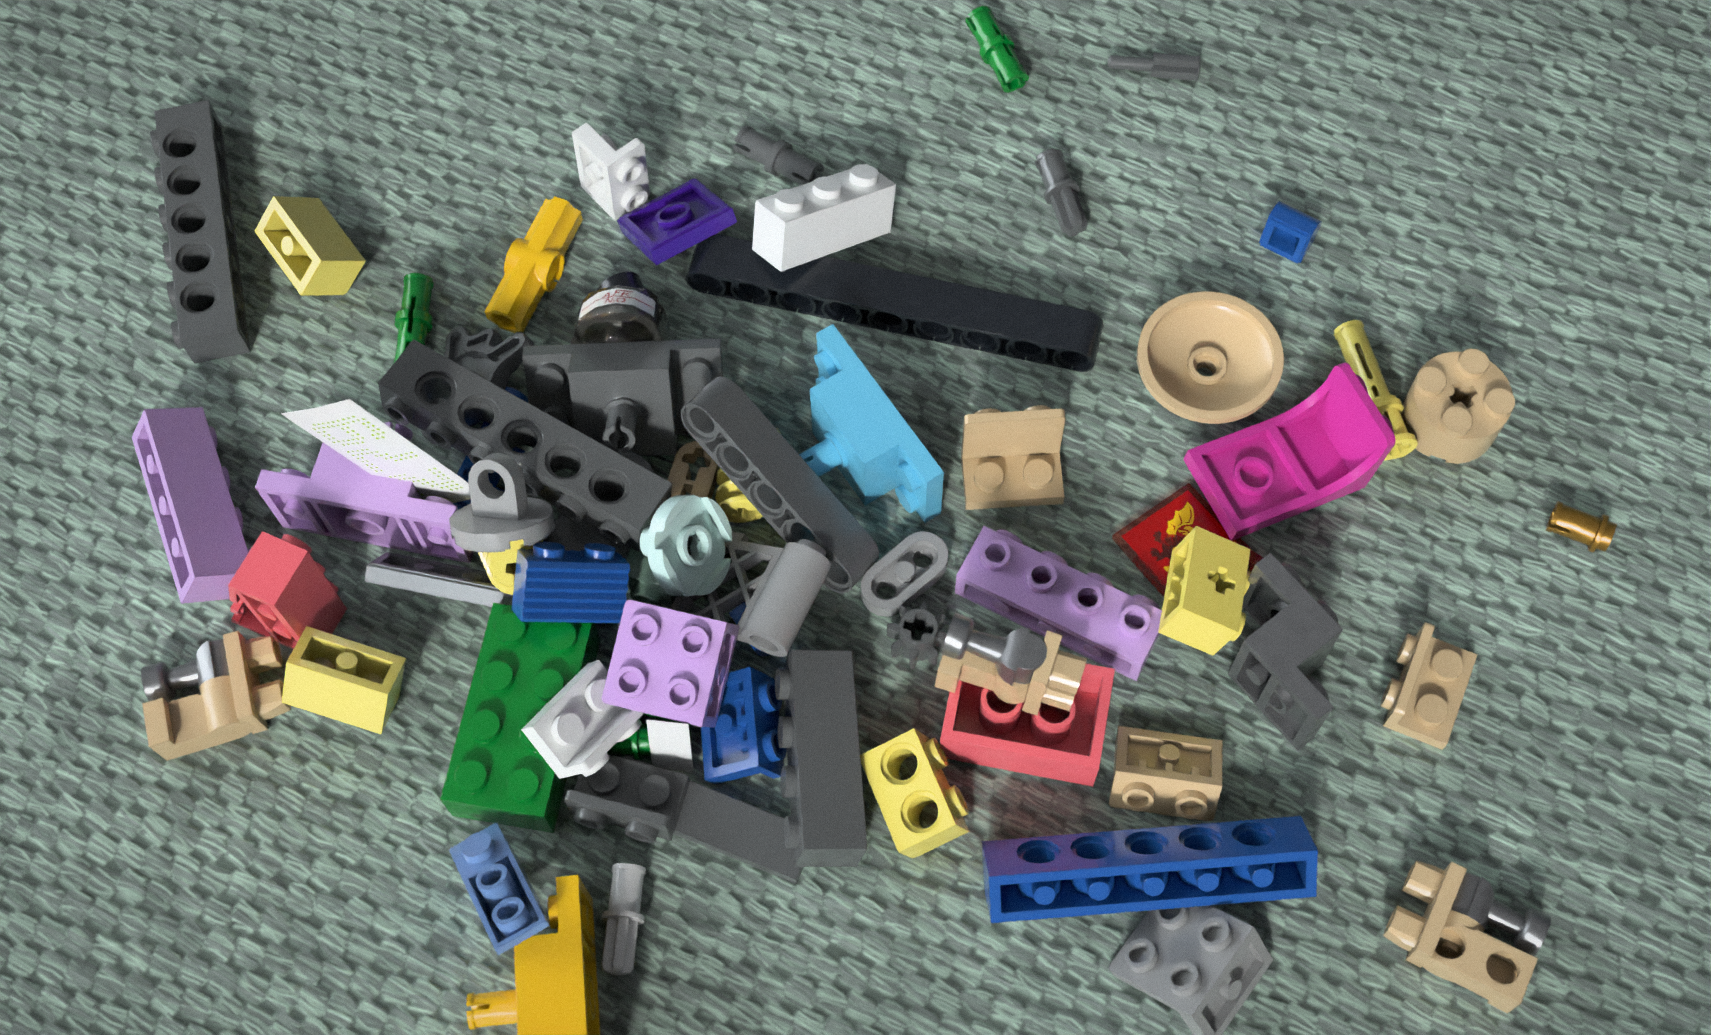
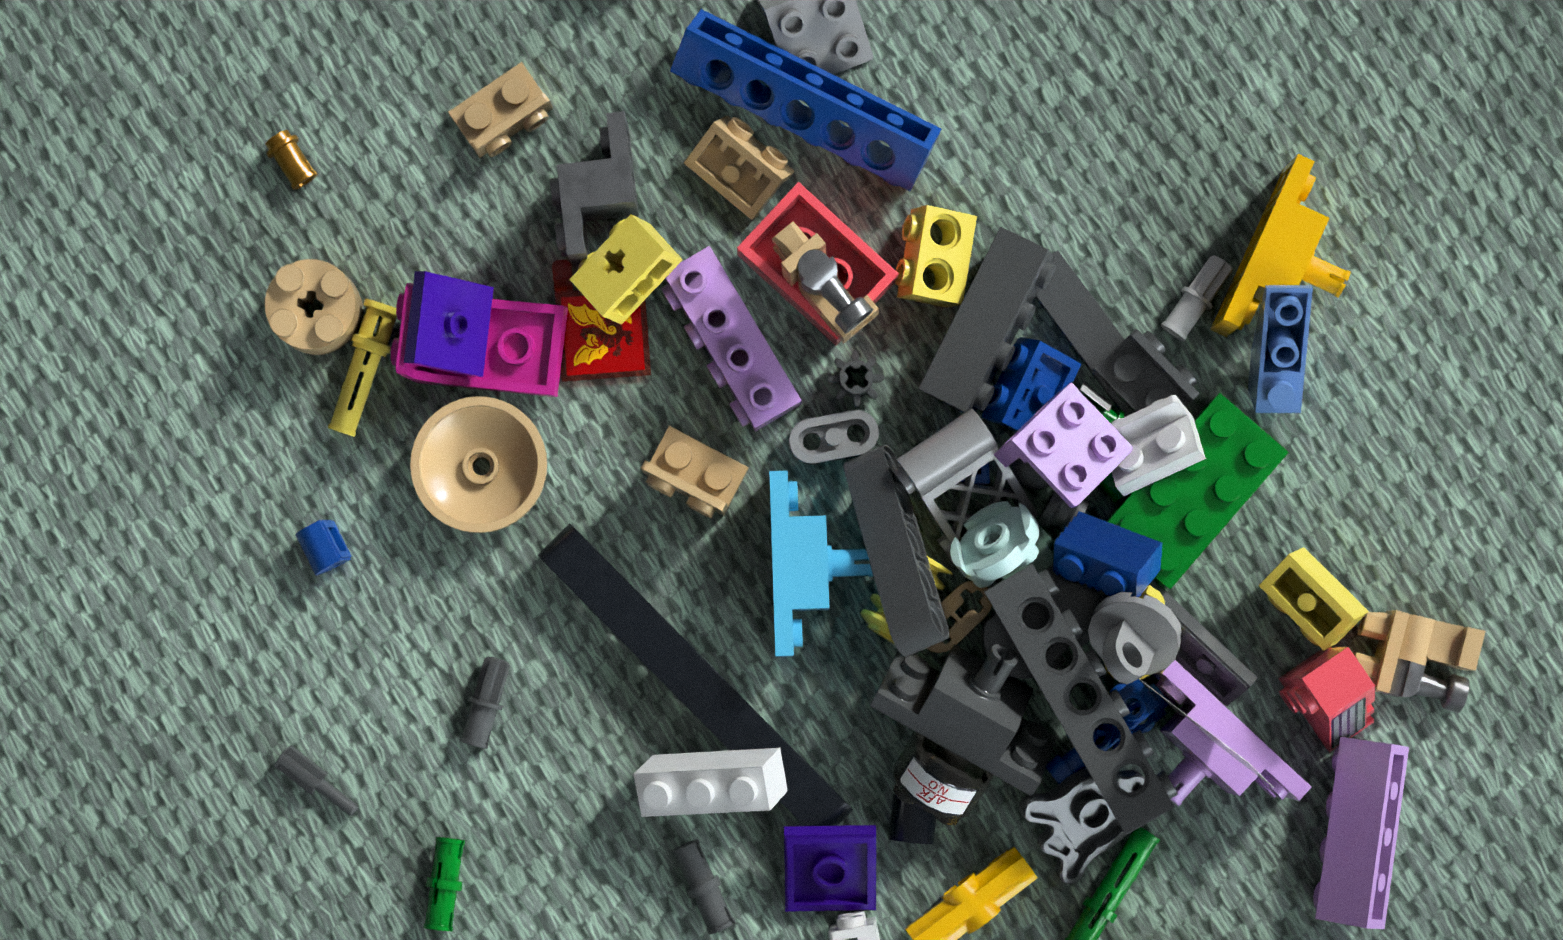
camera: 150 degrees left, 20 degrees up
none -> dark purple plate [404,271,494,377]

